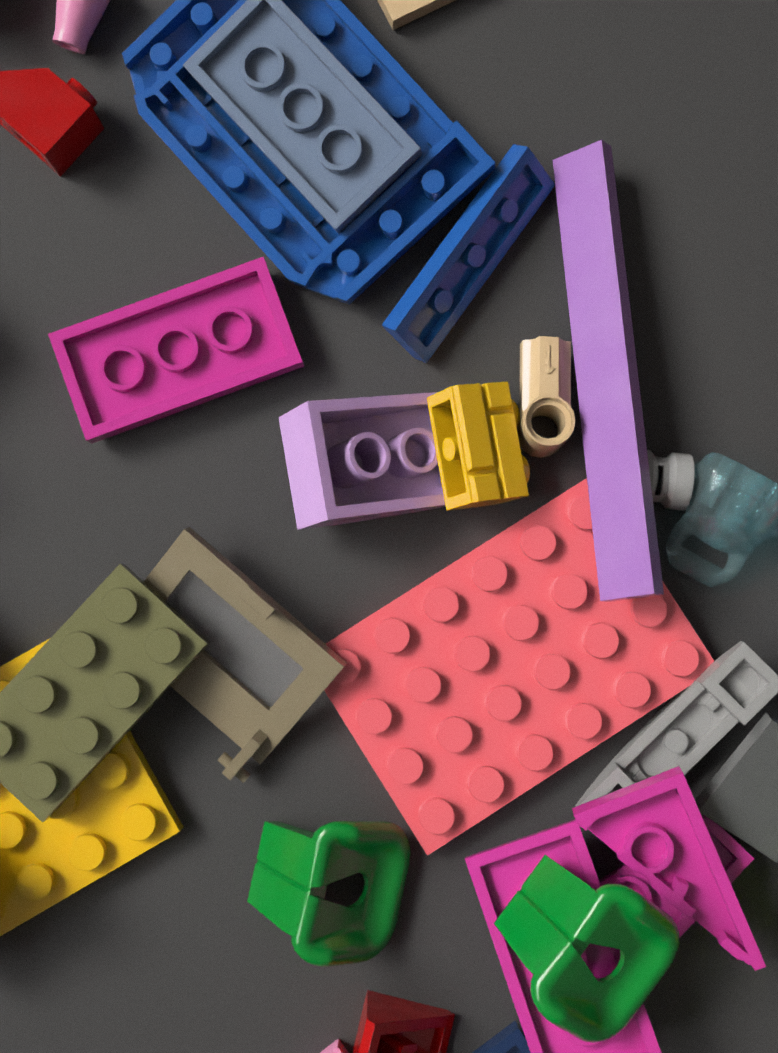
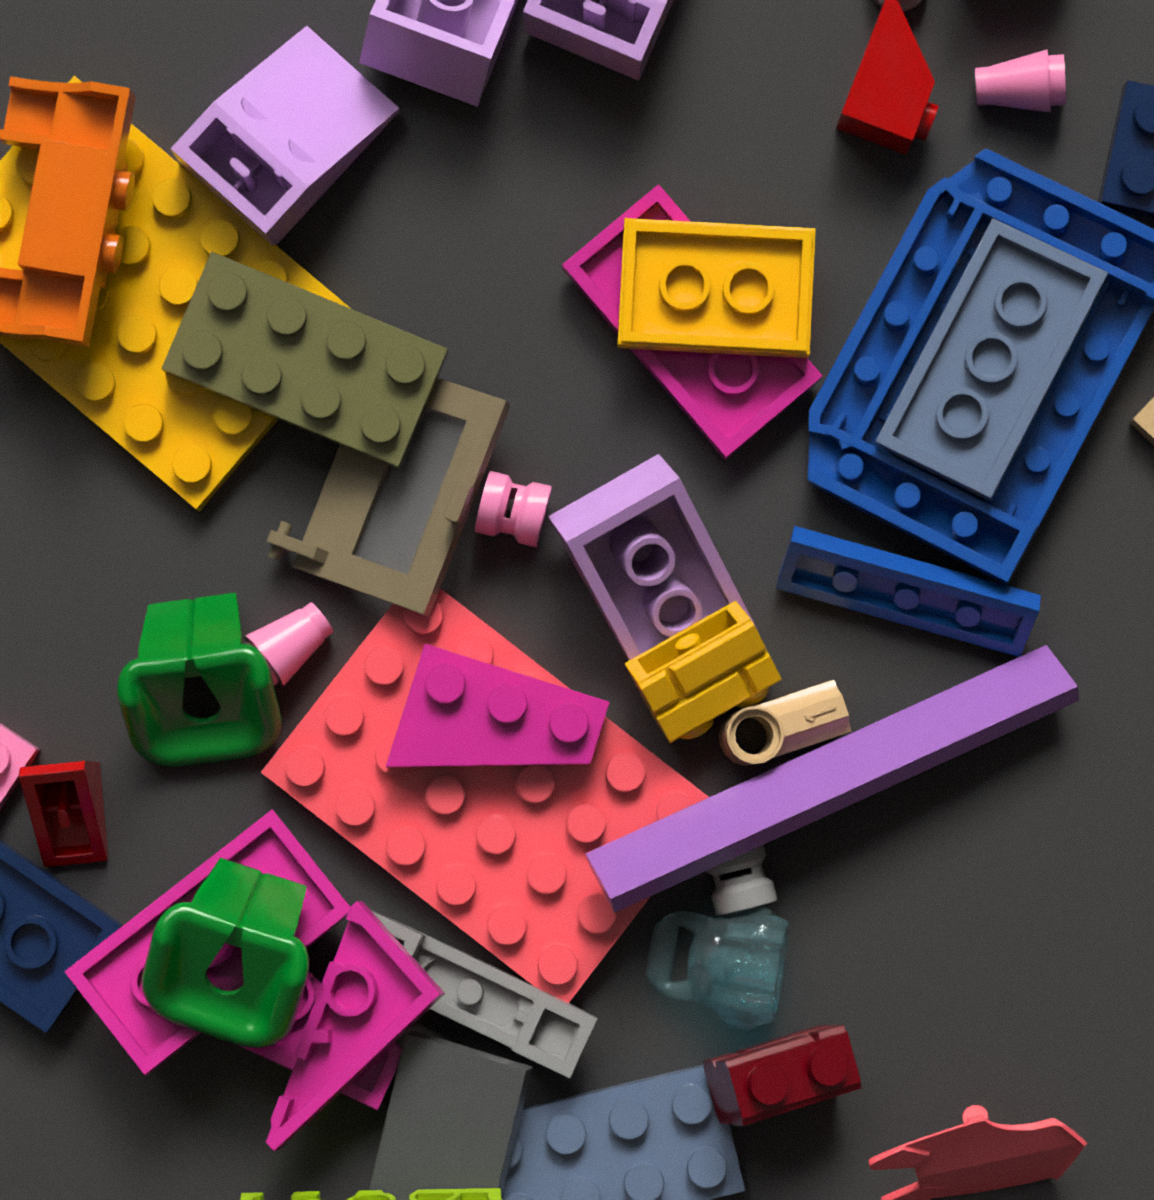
camera: 75 degrees right, 0 degrees up
none -> bright pink cone [244,602,334,687]
none -> dark pink wing [385,644,610,767]
none -> bright pink wheel [475,471,552,548]
none -> yellow tile [617,218,816,358]

